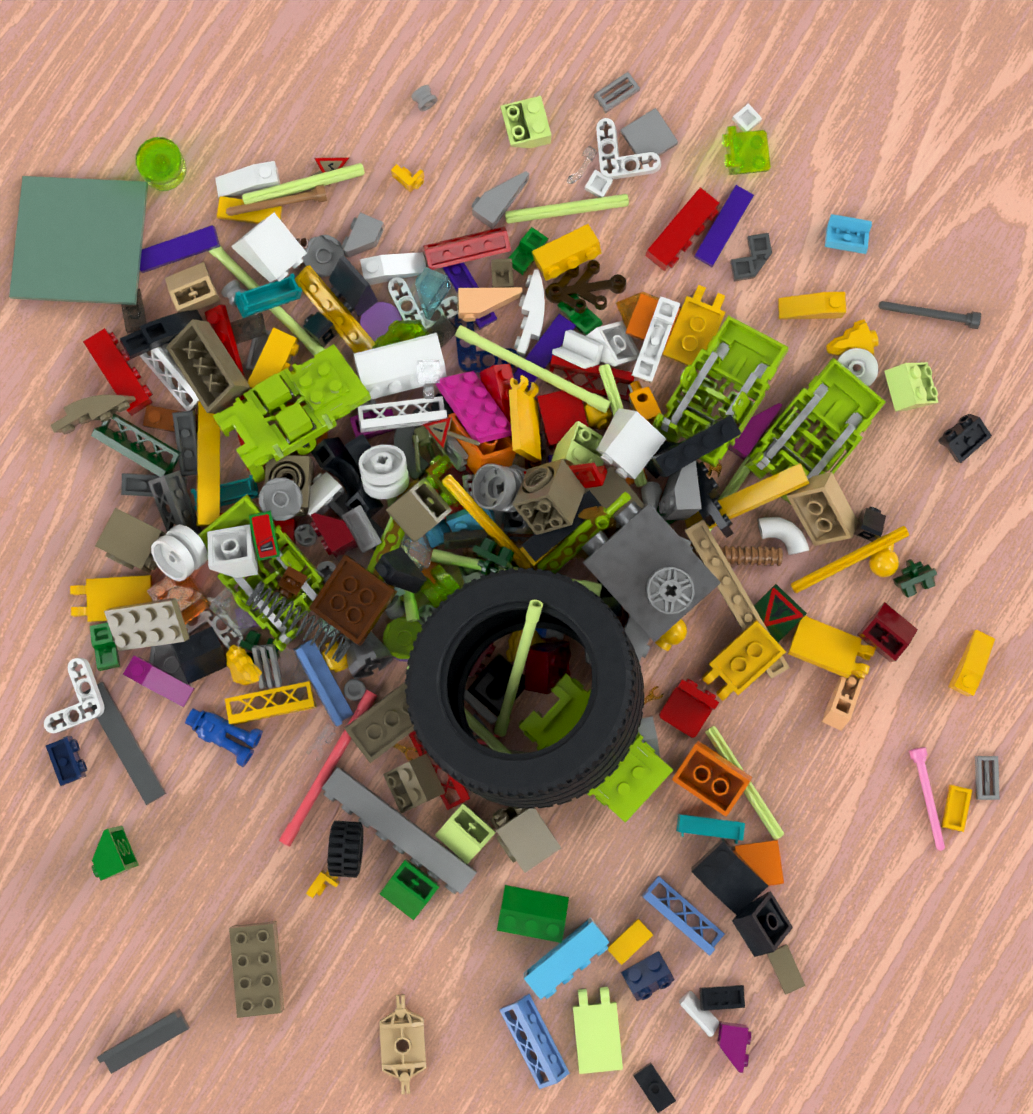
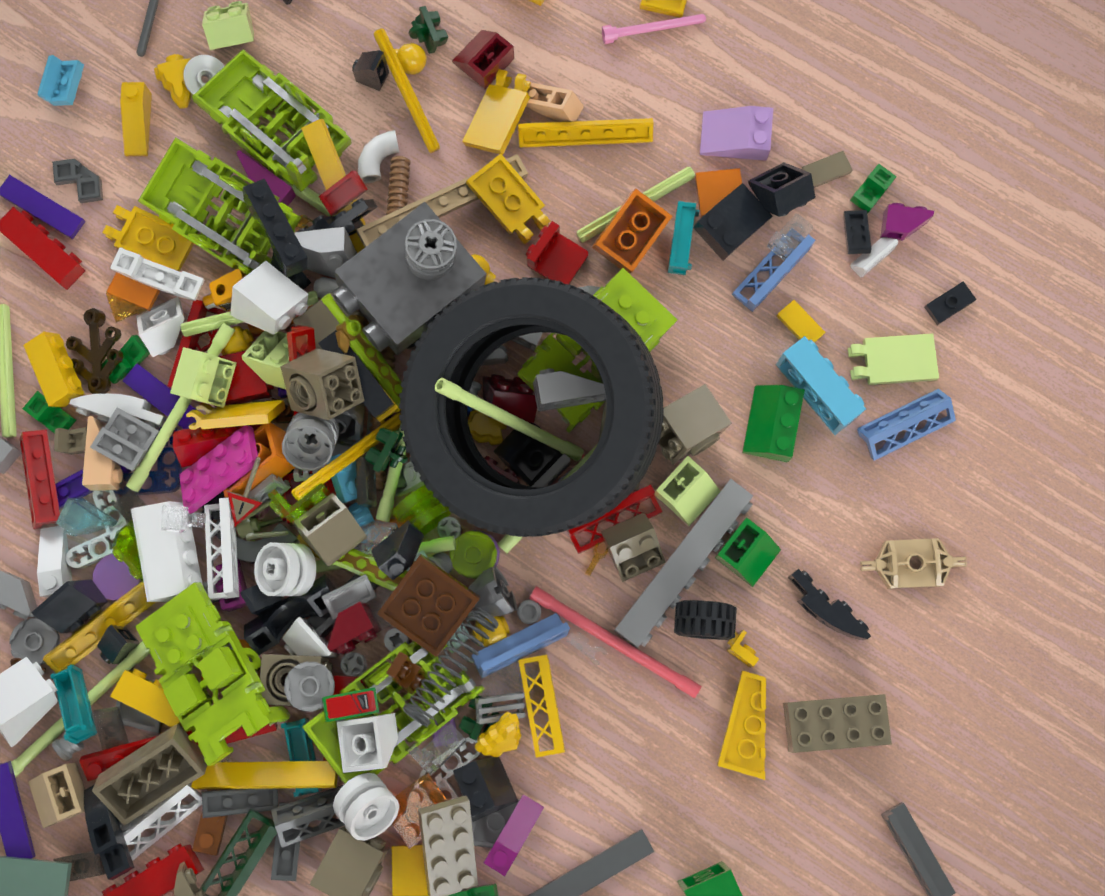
camera: 85 degrees left, 5 degrees down
blue piece [185,708,263,767] -> none
dark tan plate [344,682,414,763] -> none
white panel [552,330,604,369] -> none
dark blue bracket [621,951,675,1001] -> none
dark green piece [754,584,807,642] -> none
tan slope [787,472,859,546] -> none
none -> light grey slope [90,407,159,471]
none -> yellowish green slope [170,347,236,408]
none -> red tile [318,170,368,216]
none -> yellow tile [518,118,654,148]
none -> light grey slope [533,369,606,412]
none -> lavender slope [700,106,773,161]
none -> yellow wing [717,671,766,780]
none -> clear bracket [767,214,813,261]
none -> black slope [788,569,871,641]
none -> green slope [850,164,897,214]

